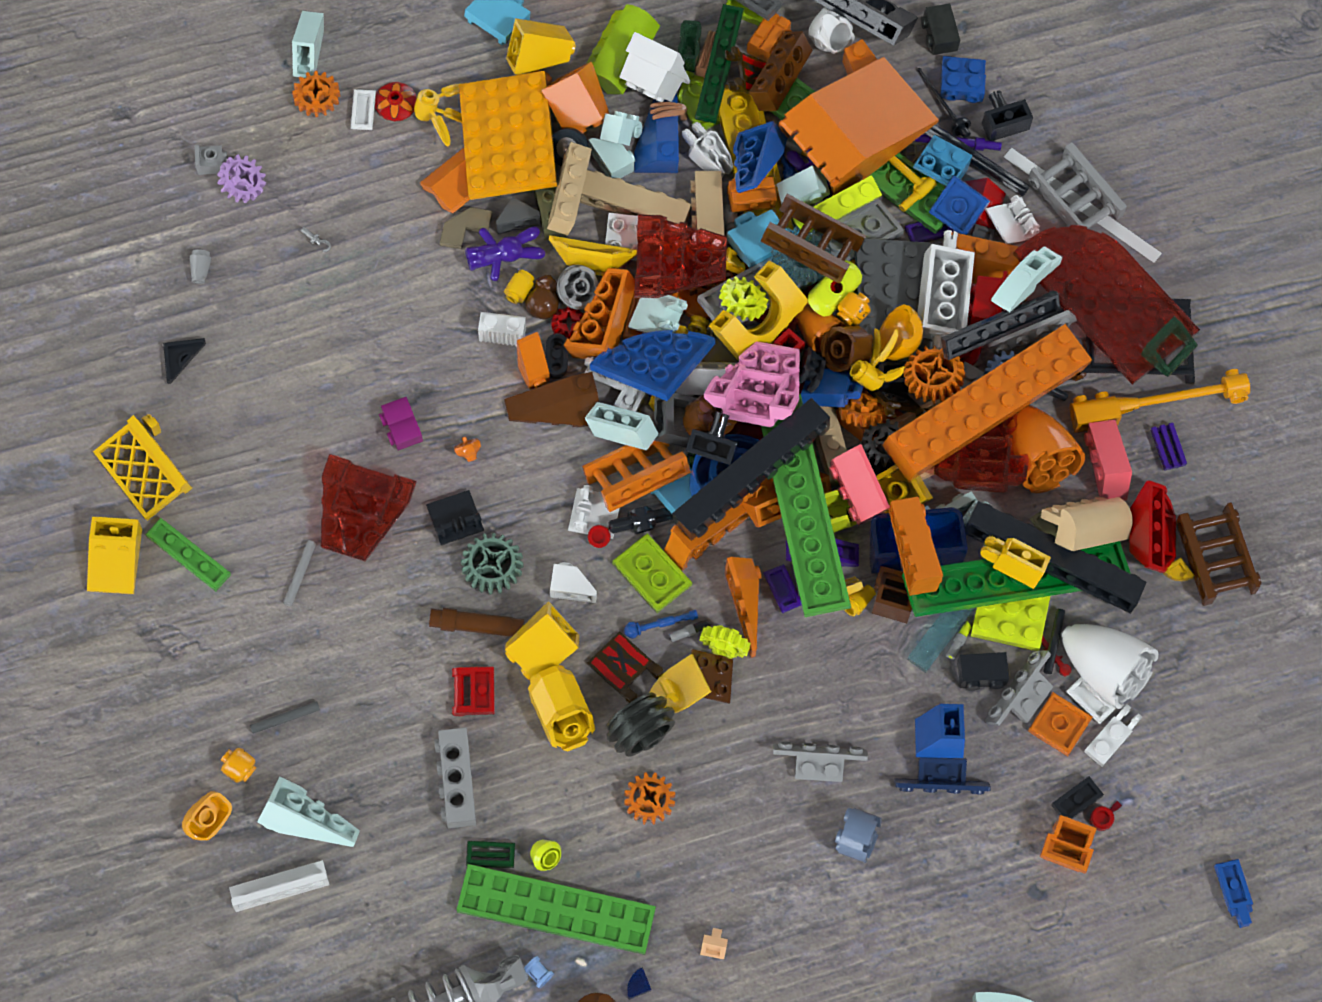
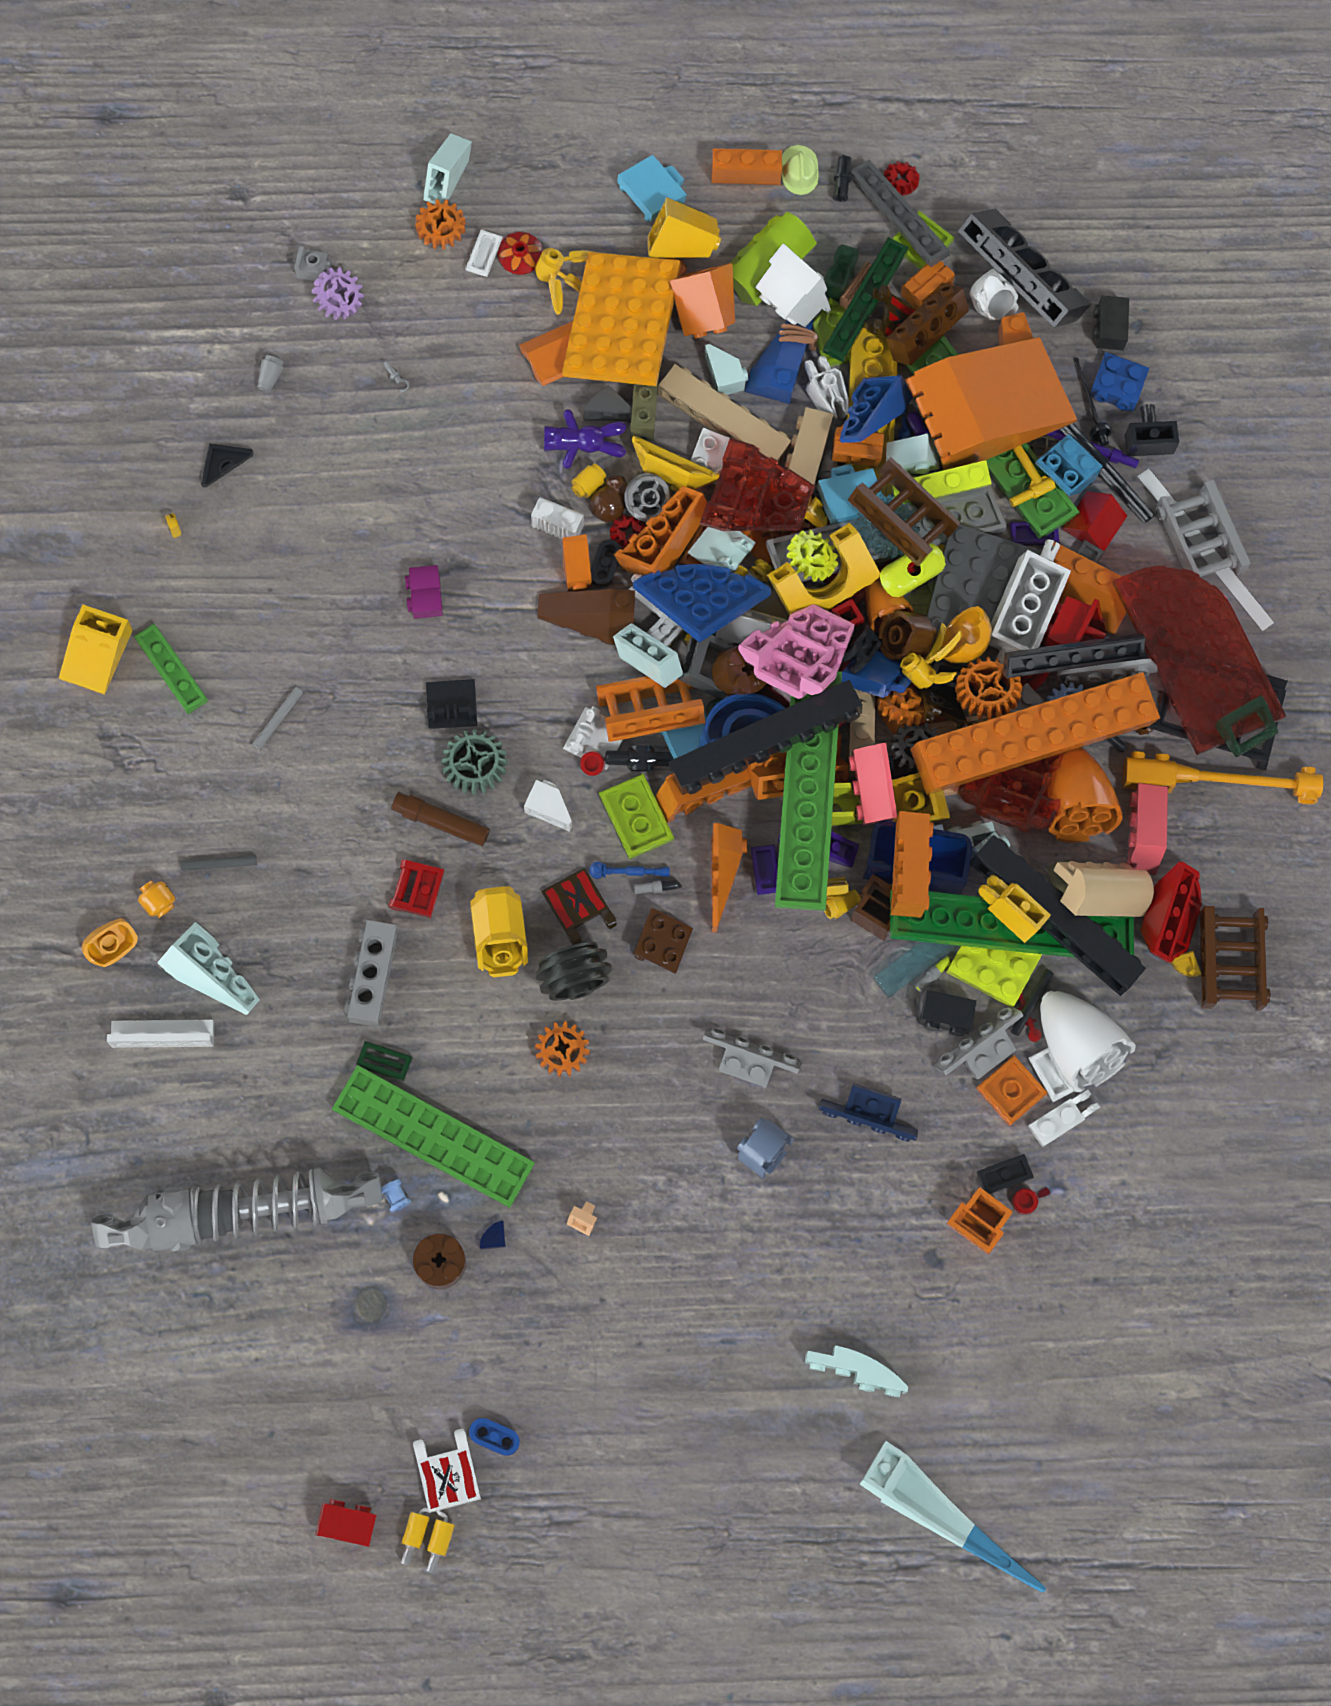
camera: 15 degrees right, 5 degrees up
yellow fence [93,415,192,521] -> none
clear red wedge [321,454,417,562] -> none
dark tan tile [440,207,493,250] -> none
orange piece [454,436,481,462] -> none
yellow slope [505,601,580,680] -> none
neon yellow cone [530,839,561,871] -> none
tan brick [547,142,592,235] -> none
black wheel [552,128,589,166] -> none
light aqua brick [600,111,642,146] -> none
yellow shield [649,654,711,713] -> none
black brick [686,411,739,465] -> none
neon yellow gear [700,625,751,659] -> none
light orange head [837,292,871,326] -> none
blue slope [915,704,965,758] -> none
blue tile [929,175,990,235] -> none
white hinge [985,195,1040,244] -> none
light aqua slope [991,246,1062,312] -> none
dark purple tile [1150,422,1187,471] -> none
blue hinge [1214,859,1253,928] -> none

